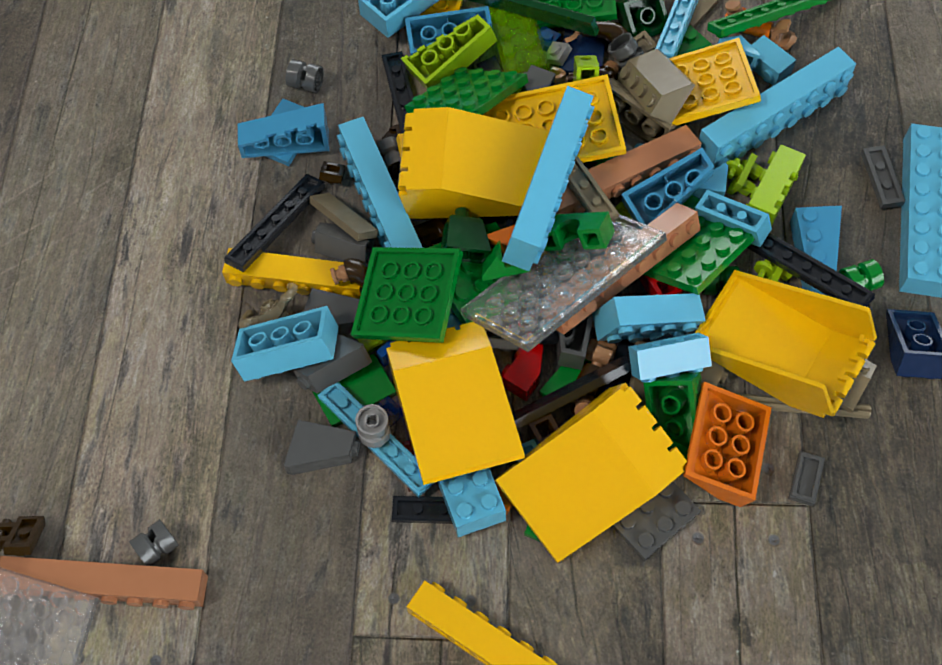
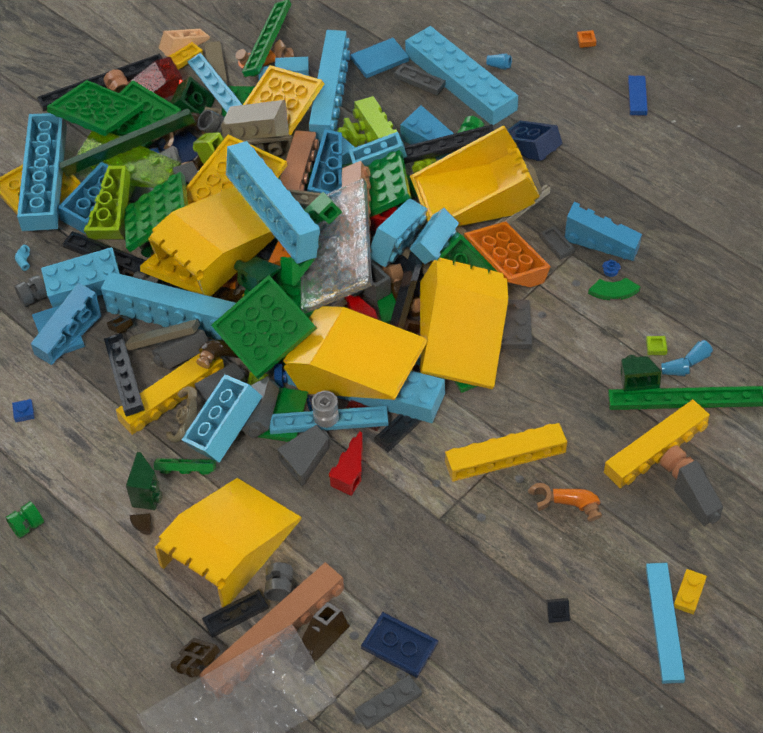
camera: 50 degrees left, 10 degrees down
none -> green wheel [5,501,44,539]
none -> blue plate [12,399,35,423]
none -> medium azure arm [15,245,30,271]
none -> medium azure brick [41,247,121,307]
none -> dark green slope [126,452,162,511]
none -> dark brown tile [130,513,151,535]
none -> green plate [153,458,216,475]
none -> yellow windscreen [155,478,301,608]
none -> black tile [202,589,269,638]
none -> dark brown slope [291,602,350,672]
none -> red slope [329,431,363,496]
none -> dark azure tile [351,38,409,78]
none -> dark azure wedge [565,202,642,261]
none -> green tile [588,278,641,301]
none -> blue plate [602,260,621,277]

